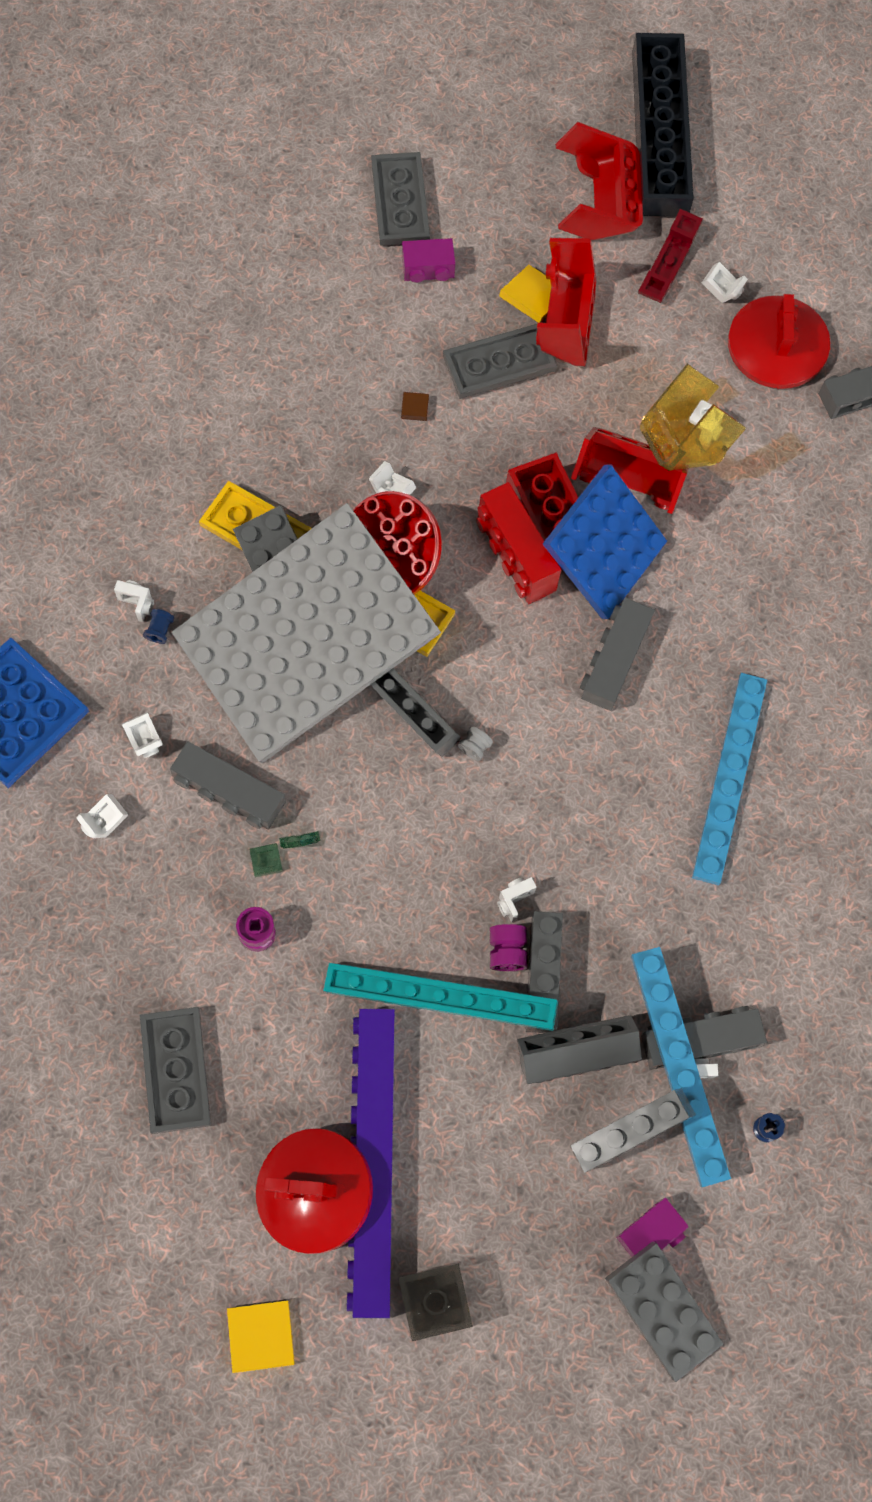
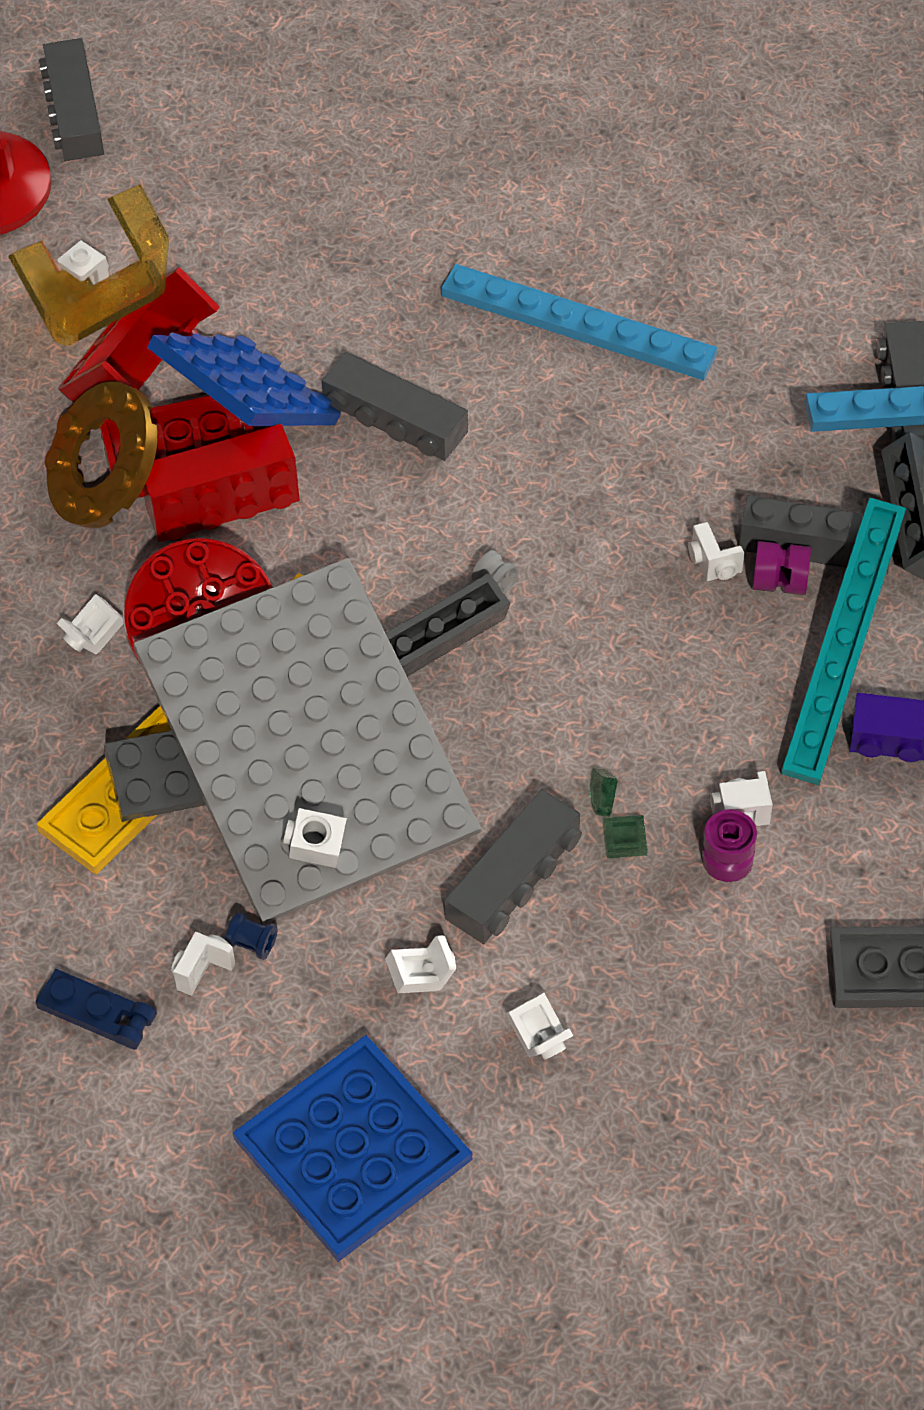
camera: 75 degrees left, 15 degrees down
none -> dark blue plate [35,969,157,1050]
none -> pearl gold plate [44,382,158,529]
none -> white brick [283,808,347,868]
none -> white brick [710,771,772,826]

